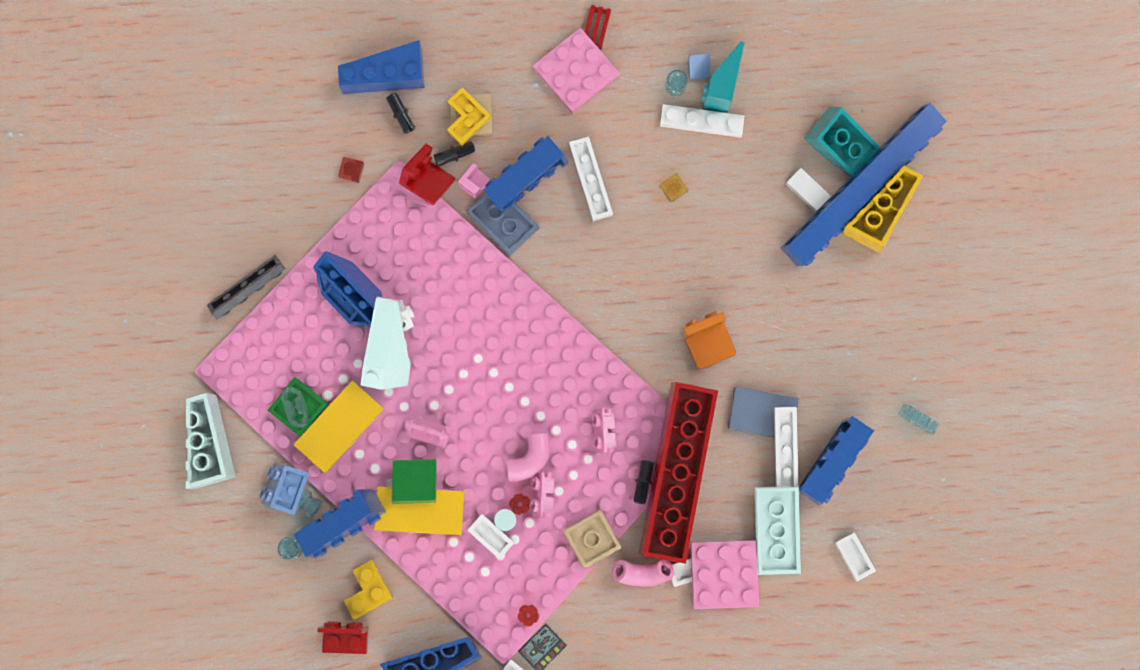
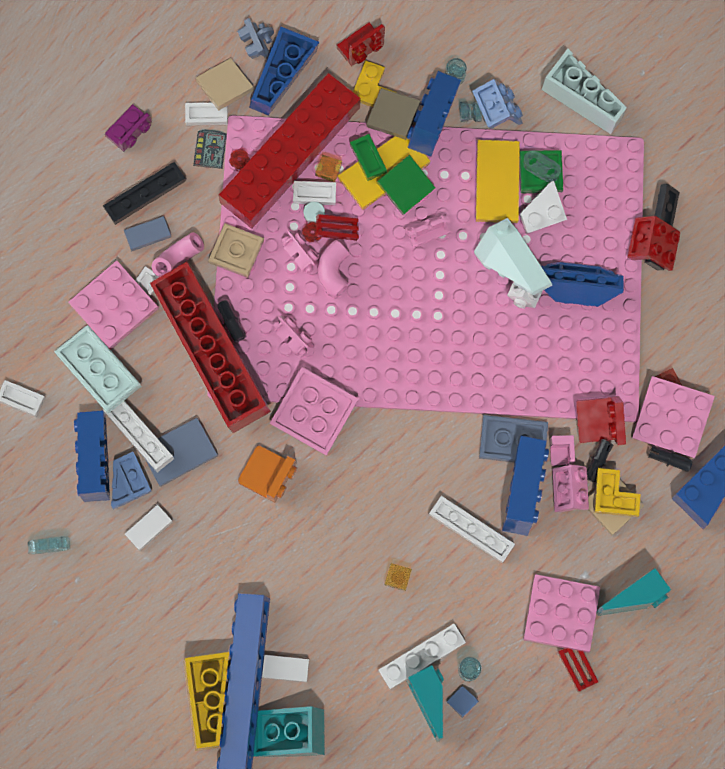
camera: 140 degrees right, 5 degrees down
none -> black plate [103,162,186,225]
none -> medium blue wing [111,452,152,510]
none -> sand blue tile [124,216,171,252]
none -> white tile [125,505,173,551]
none -> red brick [219,73,361,229]
none -> bright pink plate [270,367,359,456]
none -> clear yellow plate [315,154,342,182]
none -> red tile [316,214,359,241]
none -> green tile [350,134,387,181]
none -> dark tan tile [366,88,420,140]
none -> white wing [519,181,567,234]
none -> bright pink bracket [552,464,589,513]
none -> teal slope [596,568,671,616]
none -> red bracket [627,216,680,271]
none -> bright pink plate [632,376,715,458]

